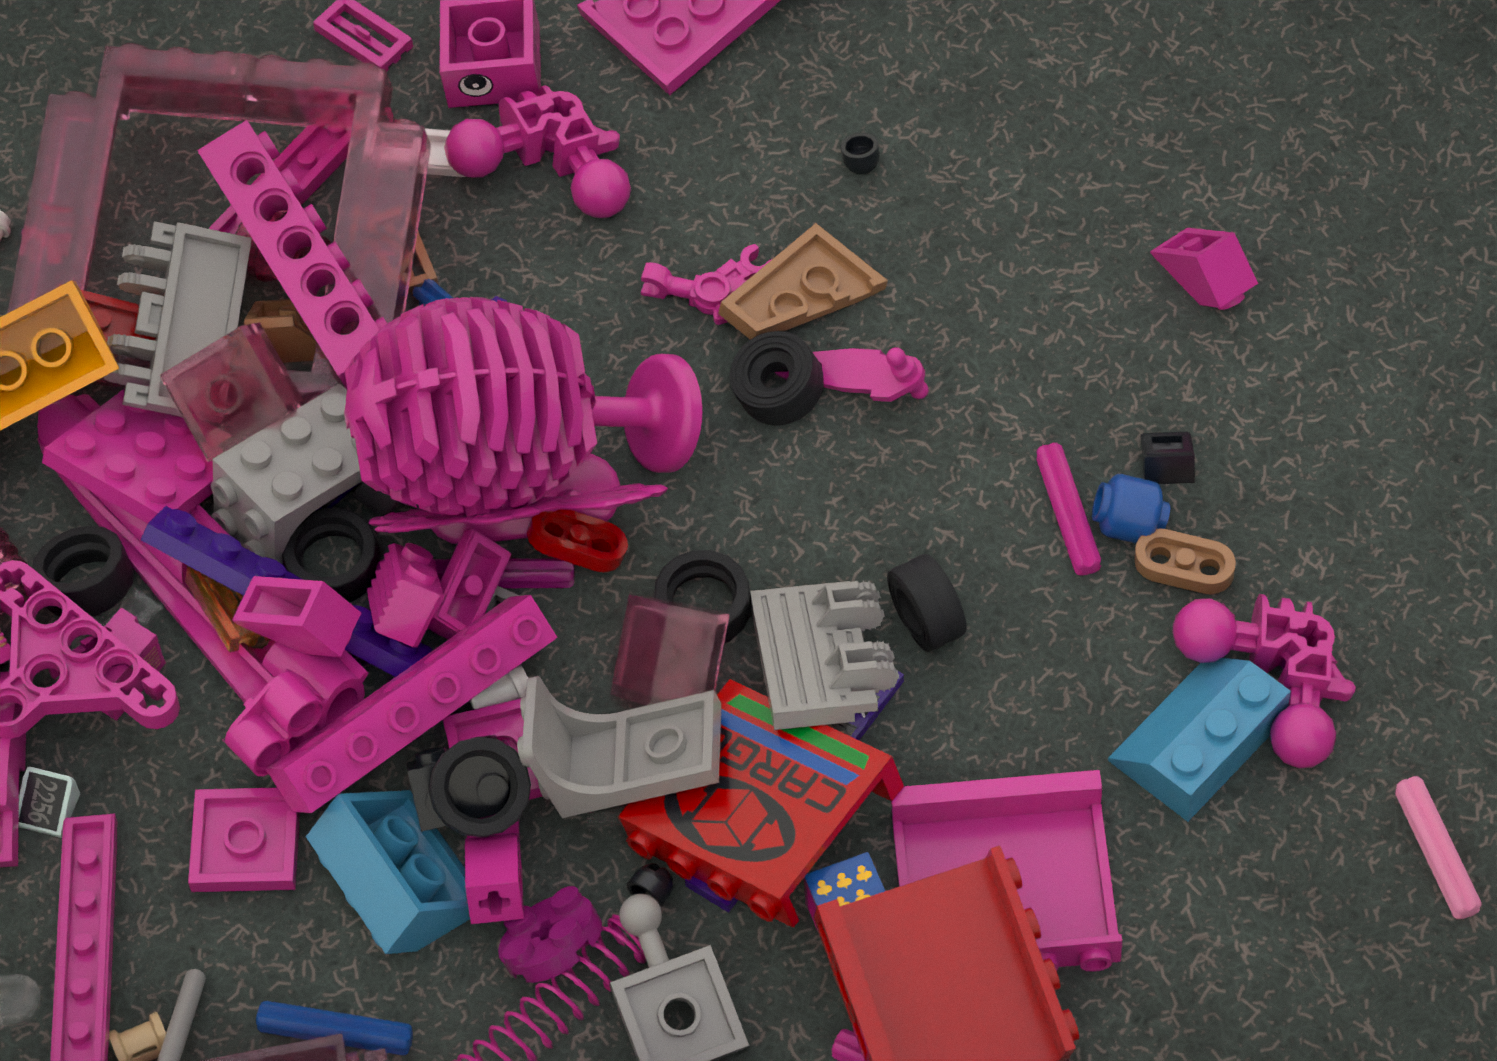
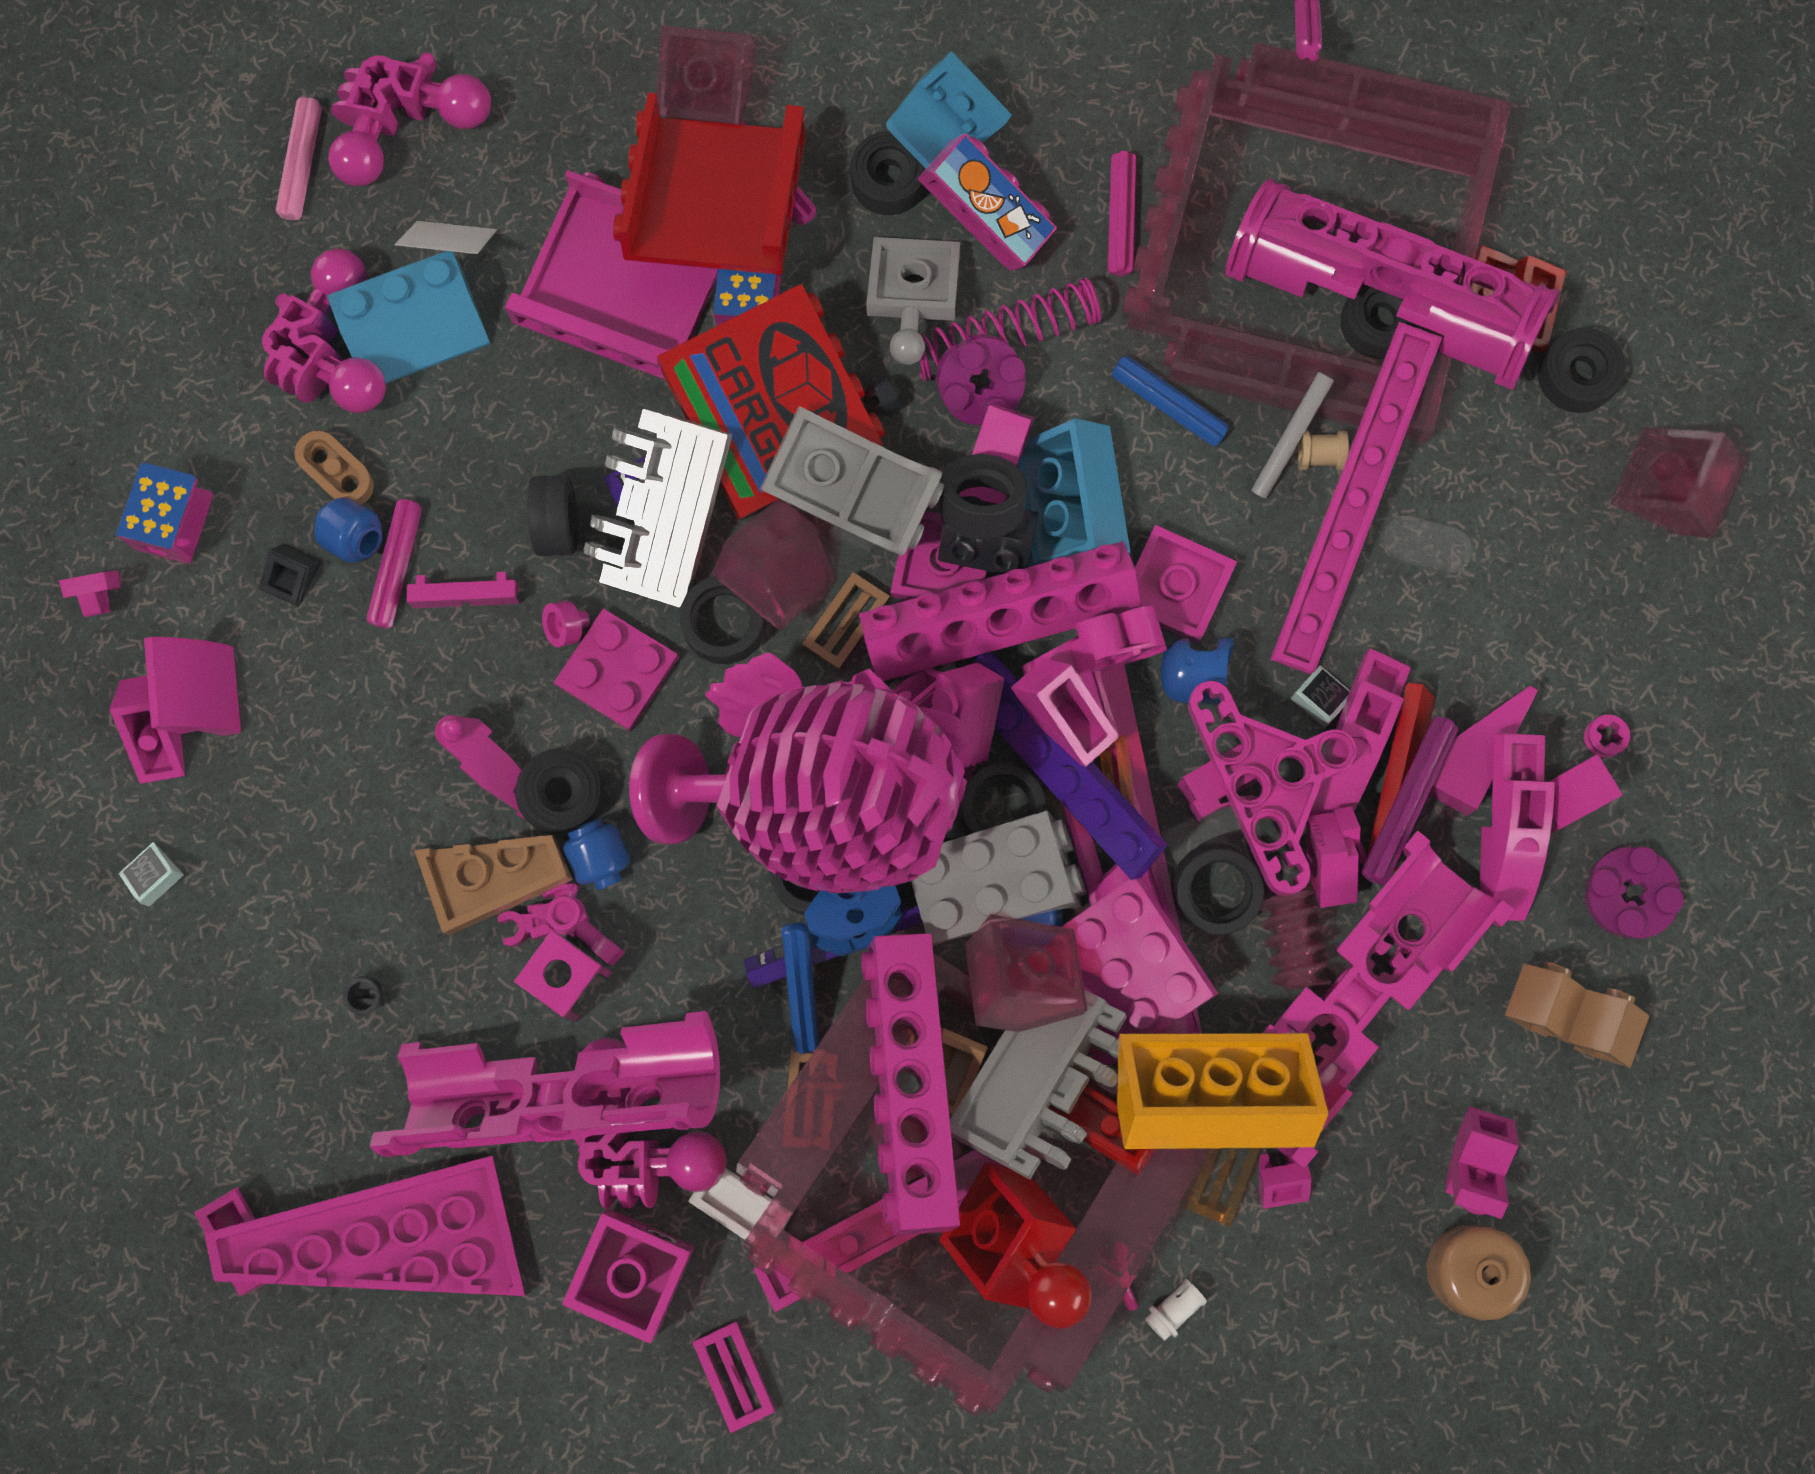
camera: 155 degrees left, 20 degrees up
none -> dark pink tile [59,570,121,617]
none -> piece [116,463,213,564]
none -> slope [119,842,184,907]
none -> dark pink slope [144,637,241,736]
none -> dark pink piece [328,53,491,187]
none -> dark pink piece [370,1011,720,1157]
none -> white sticker [395,221,497,254]
none -> dark pink piece [407,572,520,608]
none -> dark pink piece [514,930,612,1022]
none -> dark pink tile [542,600,590,648]
none -> dark pink plate [554,609,680,732]
none -> blue head [562,818,630,890]
none -> medium nougat tile [802,572,890,672]
none -> red brick [939,1161,1092,1329]
none -> blue helmet [1160,638,1234,705]

